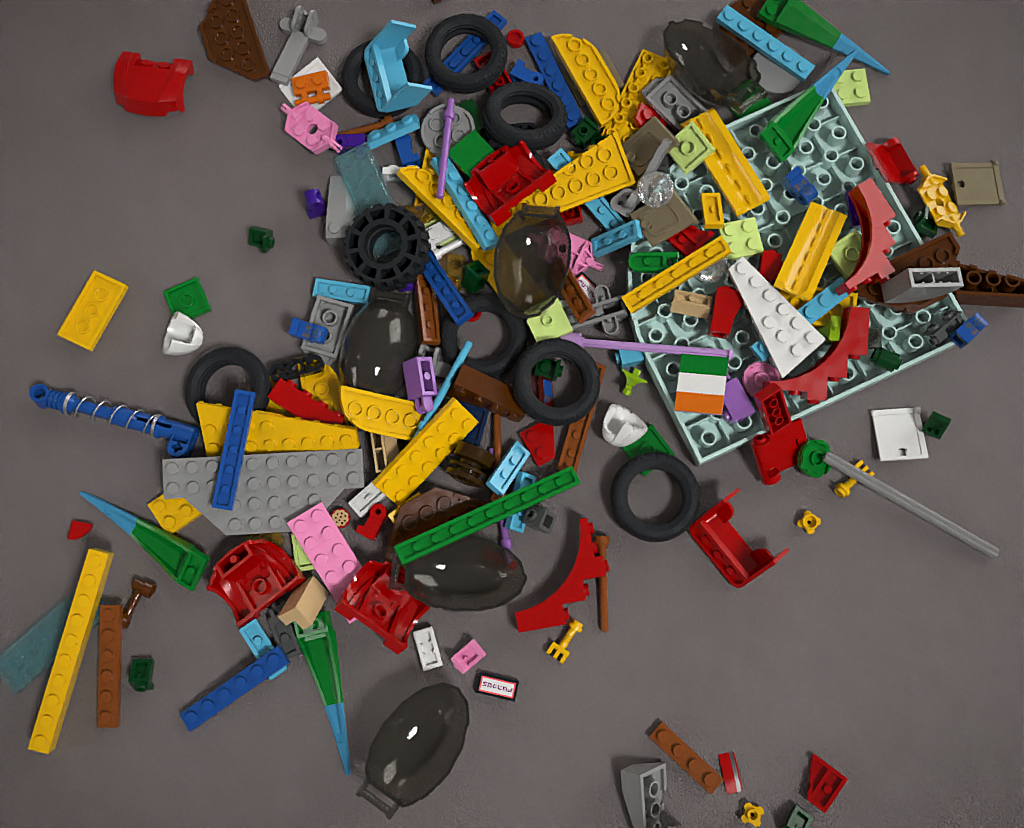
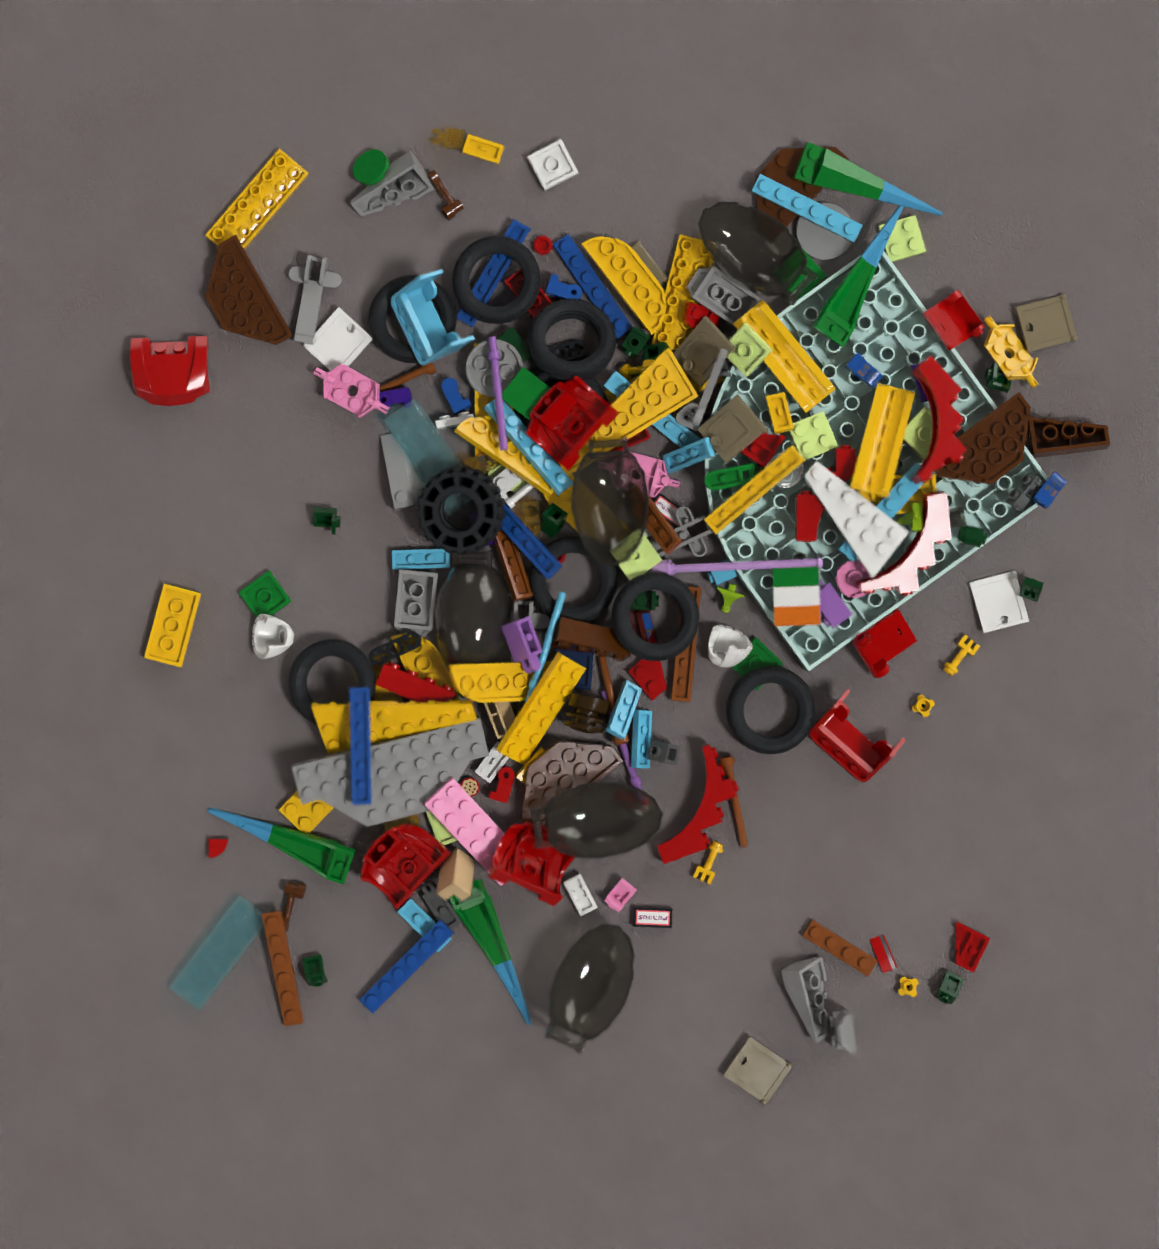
camera: 20 degrees left, 10 degrees up
yellow brick [28,548,114,754] -> none
blue piece [29,384,199,459] -> none
blue leg [288,317,328,345] -> none
orange plate [292,70,332,106] -> none
dark purple leg [304,189,327,219] -> none
medium azure plate [367,113,420,150] -> none
green plate [393,466,581,566] -> none
clear head [637,171,674,208] -> none
tan slope [670,289,712,319] -> none
red piece [753,382,792,436] -> none
green tile [797,439,832,478] -> none
light grey axle [822,452,1000,558] -> none
light grey brick [881,267,964,303] -> none

